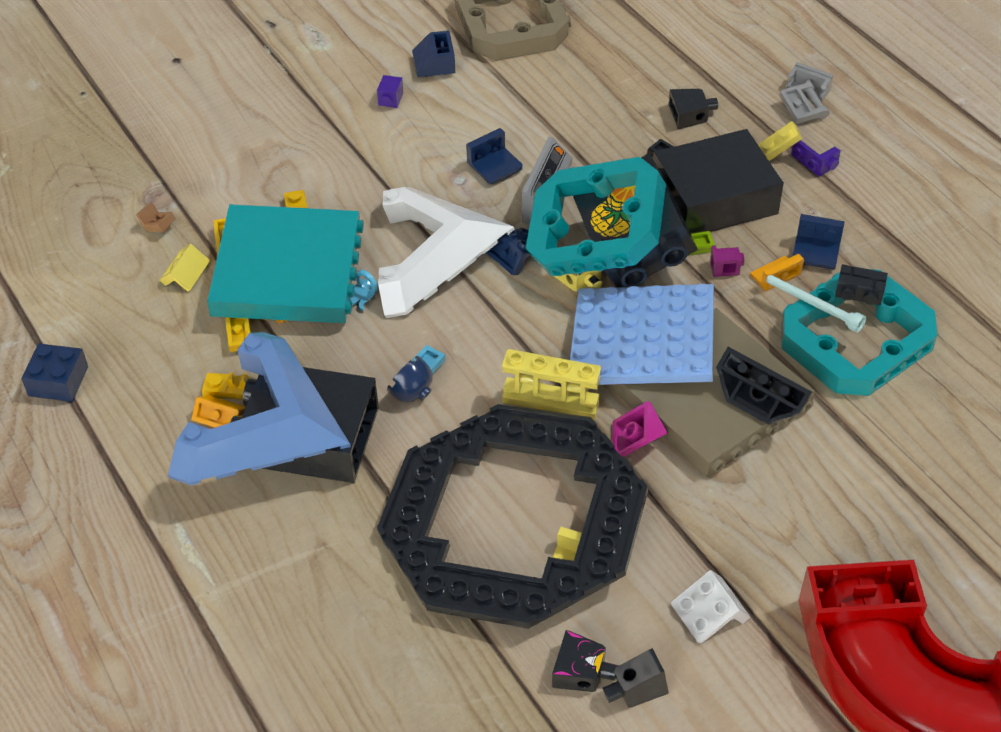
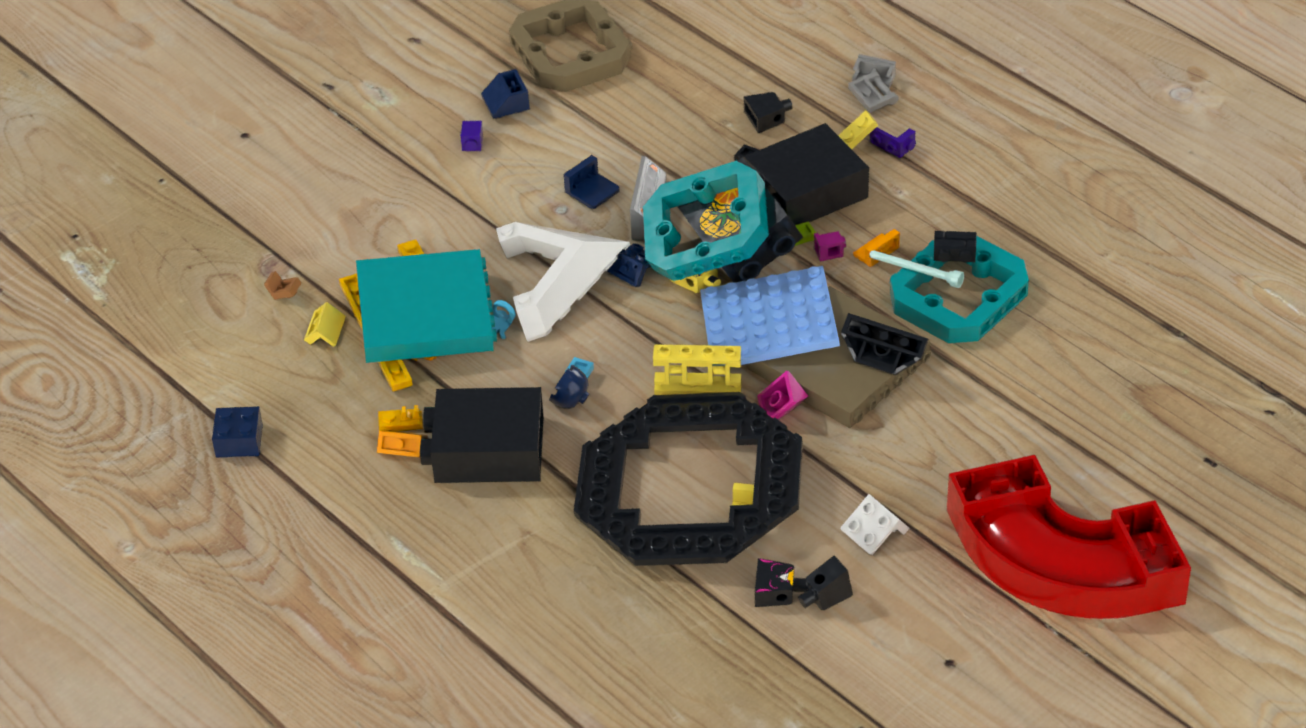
camera: 10 degrees left, 5 degrees down
medium blue wedge [168,332,350,485] -> none
dark blue bracket [792,214,845,270] -> none

